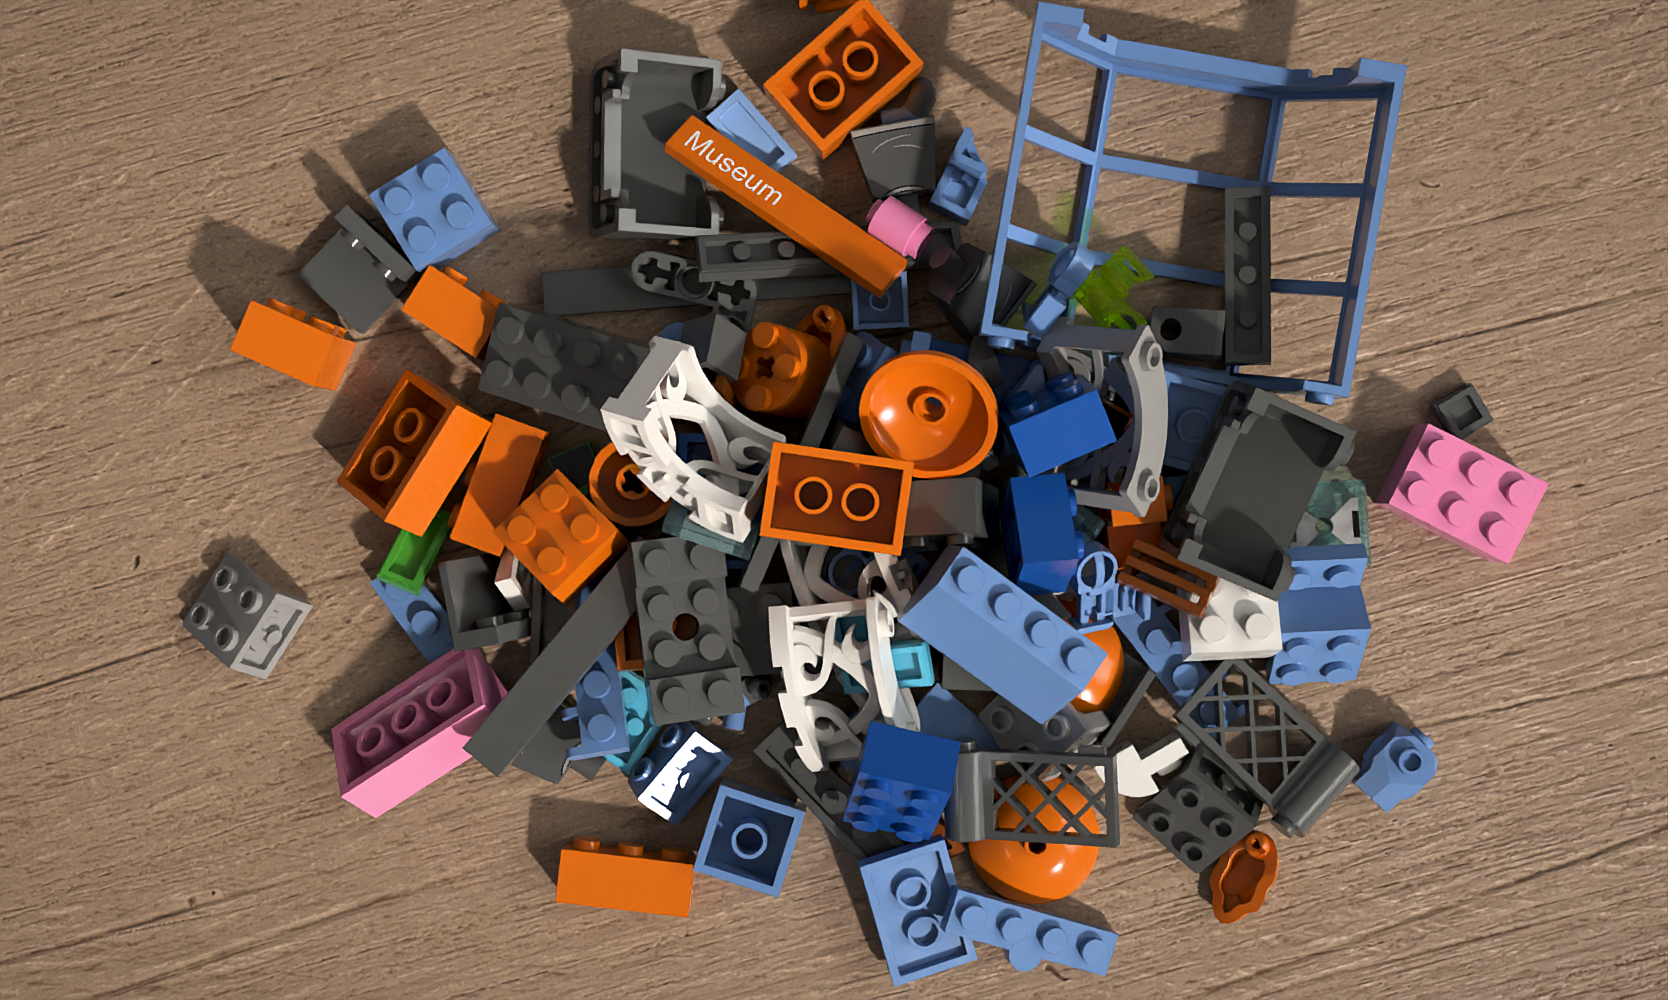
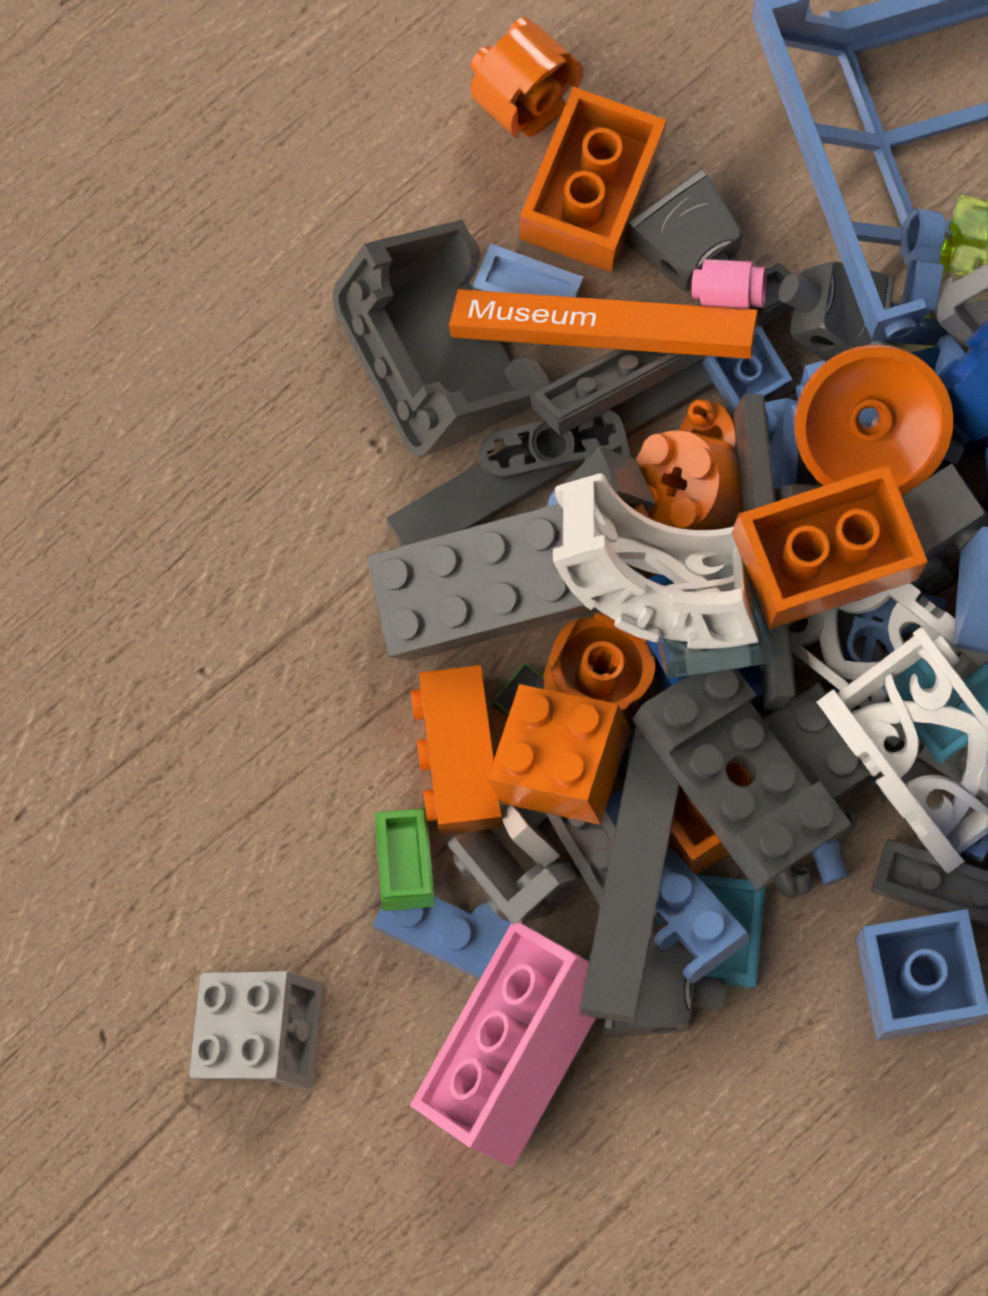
camera: 25 degrees left, 15 degrees down
orange brick [230,297,357,391] -> none
dark grey bracket [299,204,422,334] -> none
orange brick [336,369,492,537] -> none
medium blue brick [369,147,501,274] -> none
orange brick [401,265,505,361] -> none
orange brick [555,836,697,918] -> none
medium blue bracket [628,721,733,826] -> none
dark grey arm [880,78,937,125] -> none
medium blue slope [927,126,988,226] -> none

